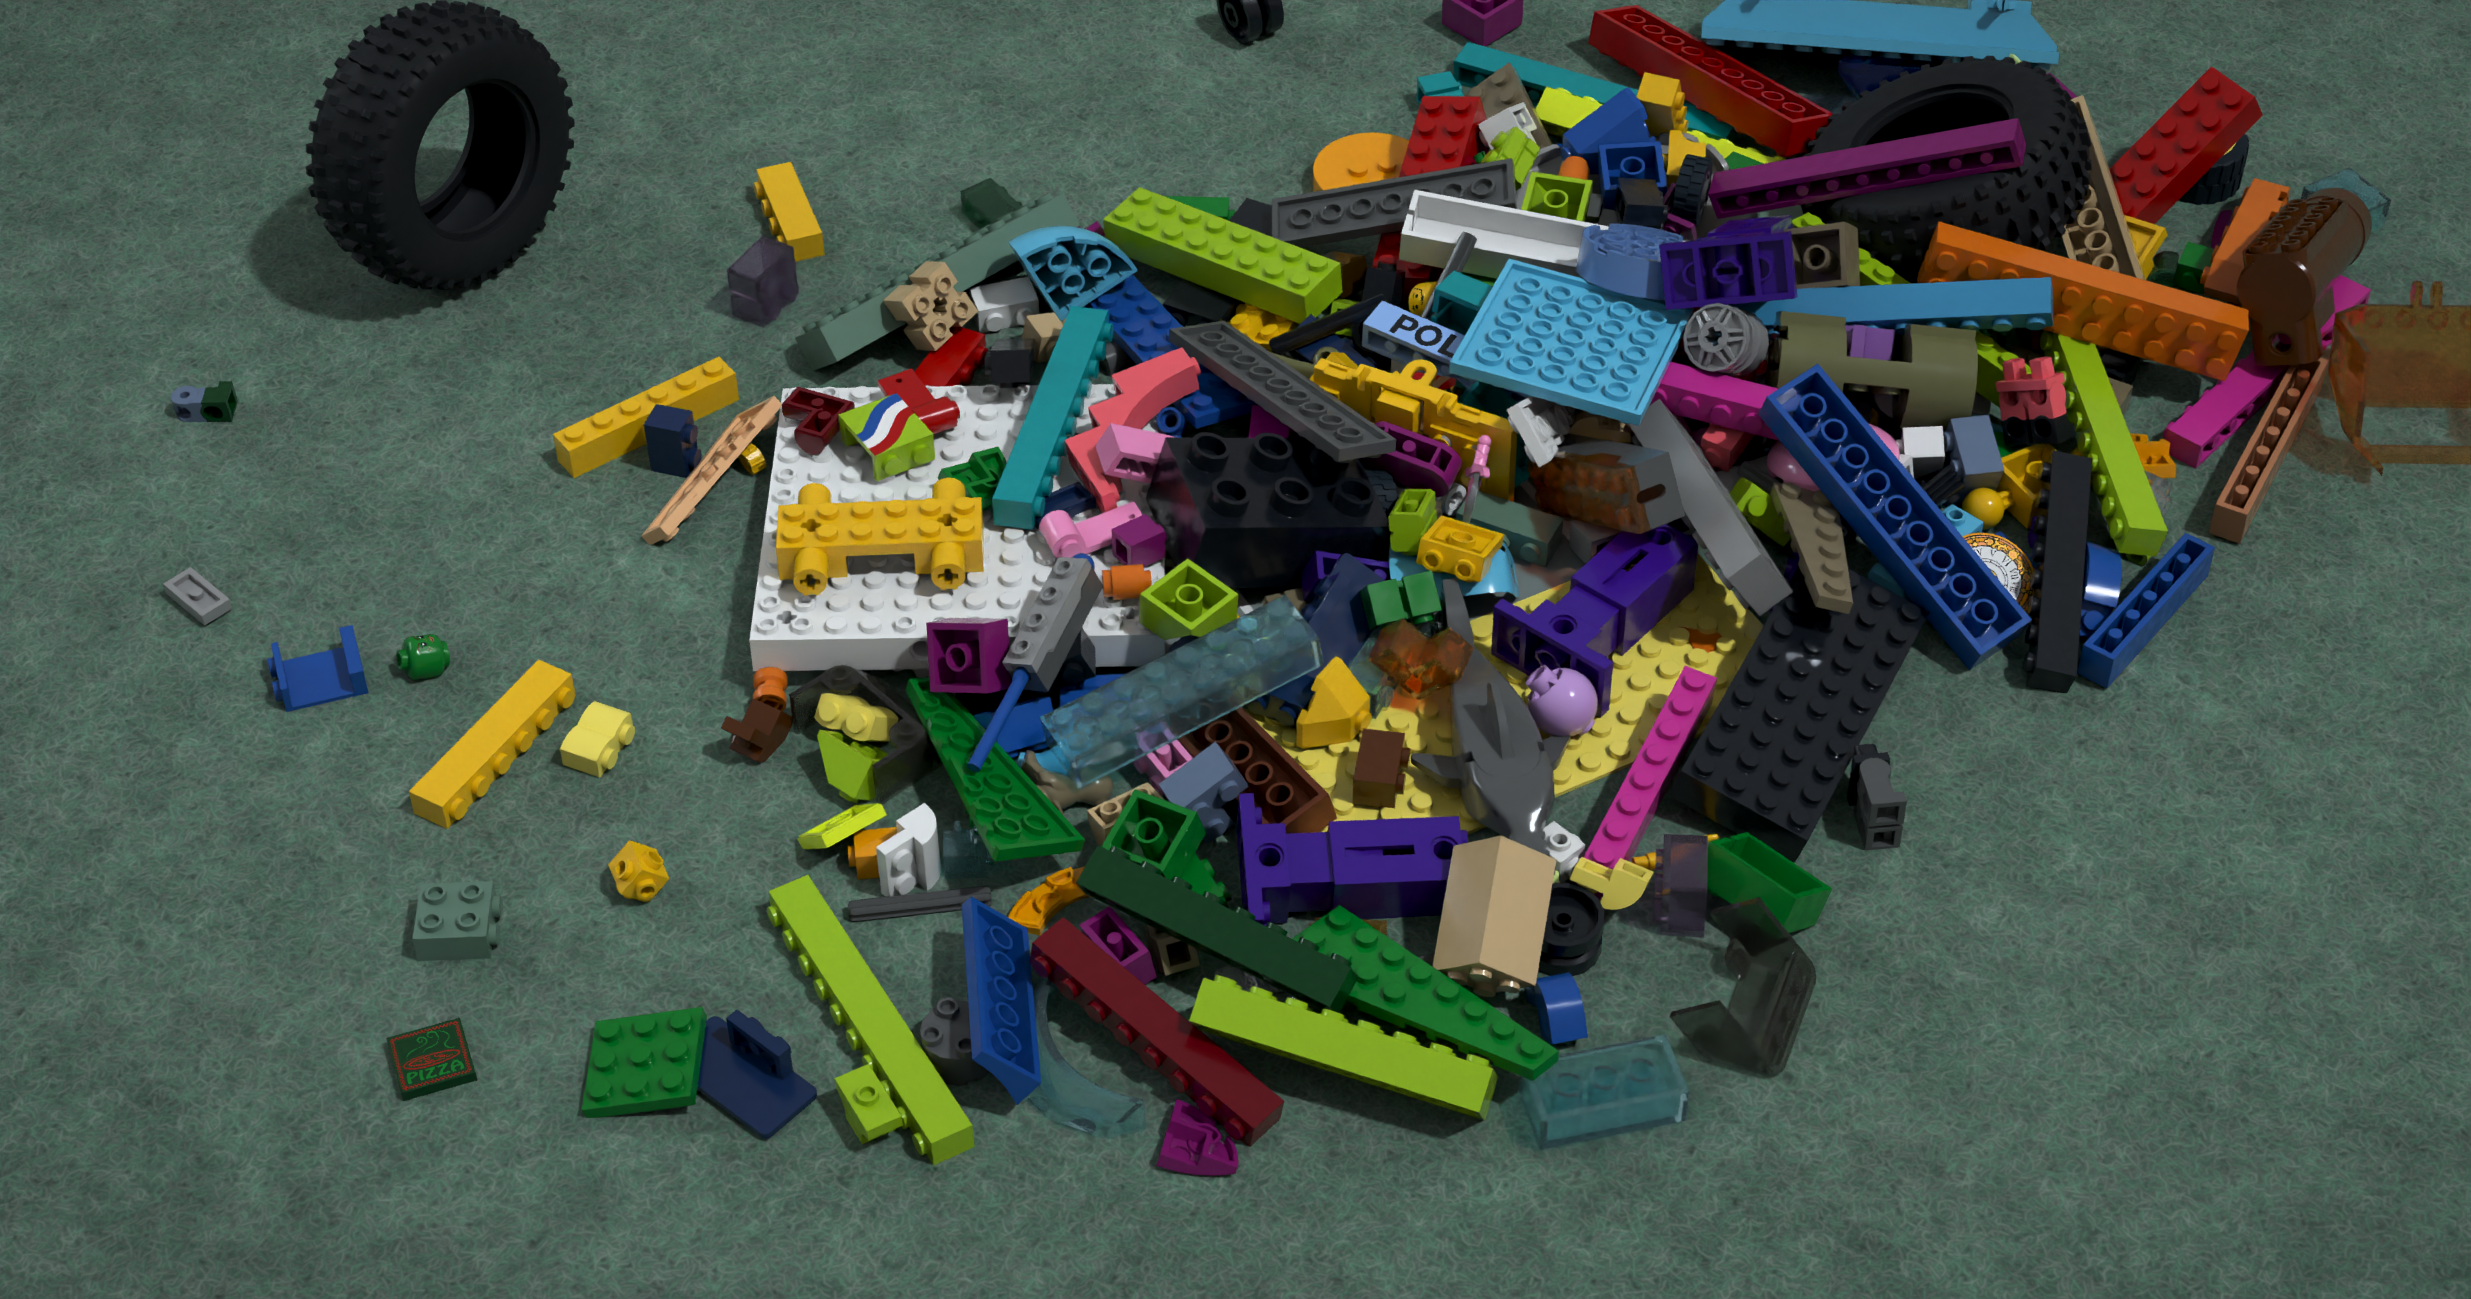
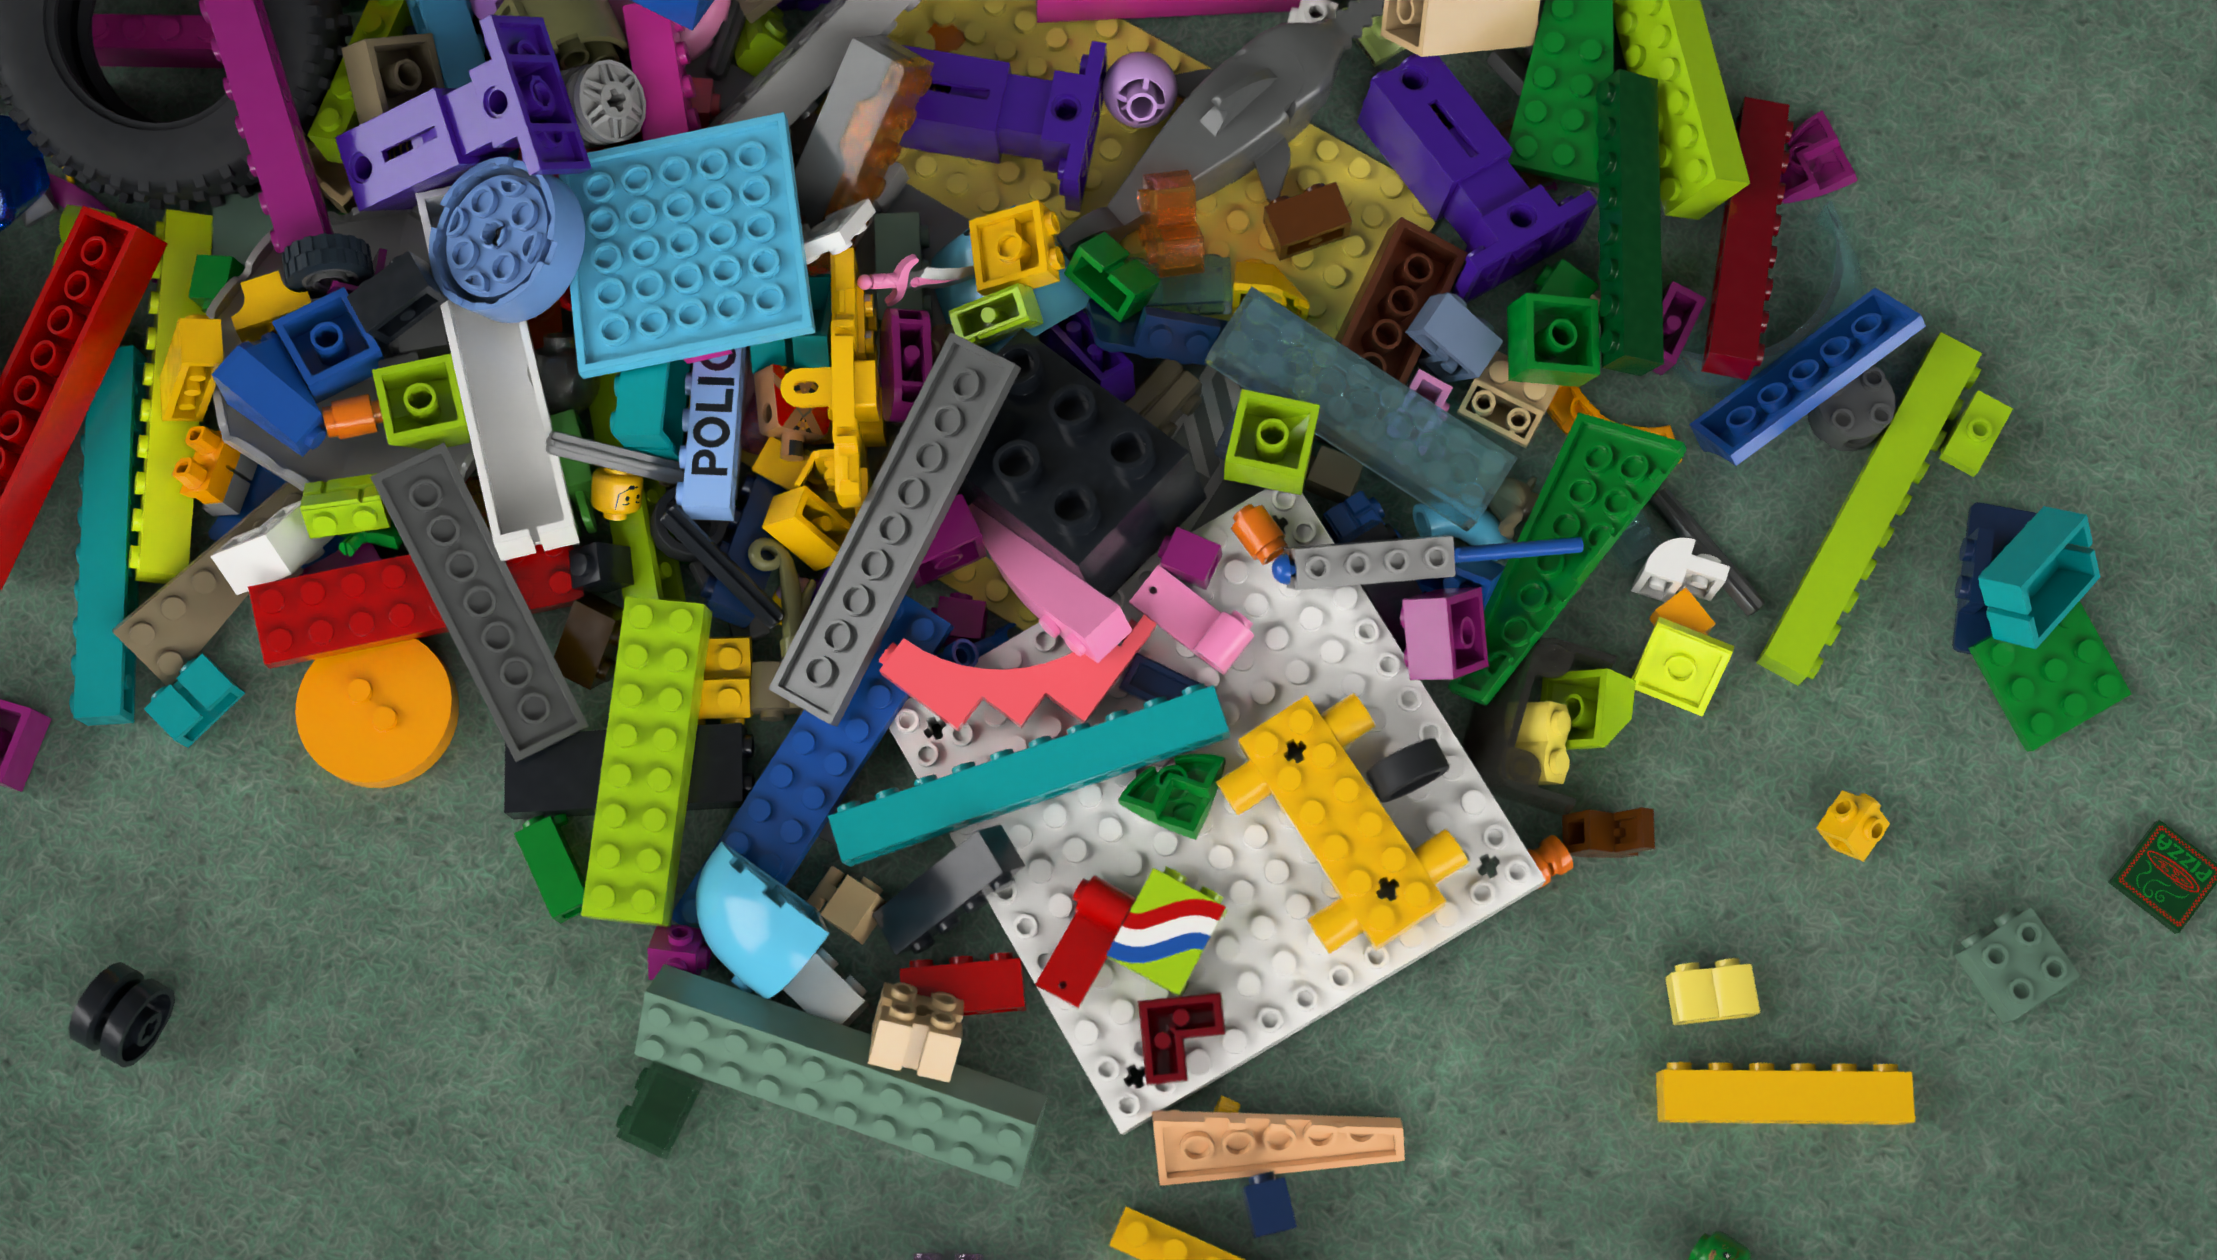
camera: 115 degrees left, 30 degrees up
none -> black tyre [1366,738,1449,802]
none -> teal piece [1978,506,2100,649]

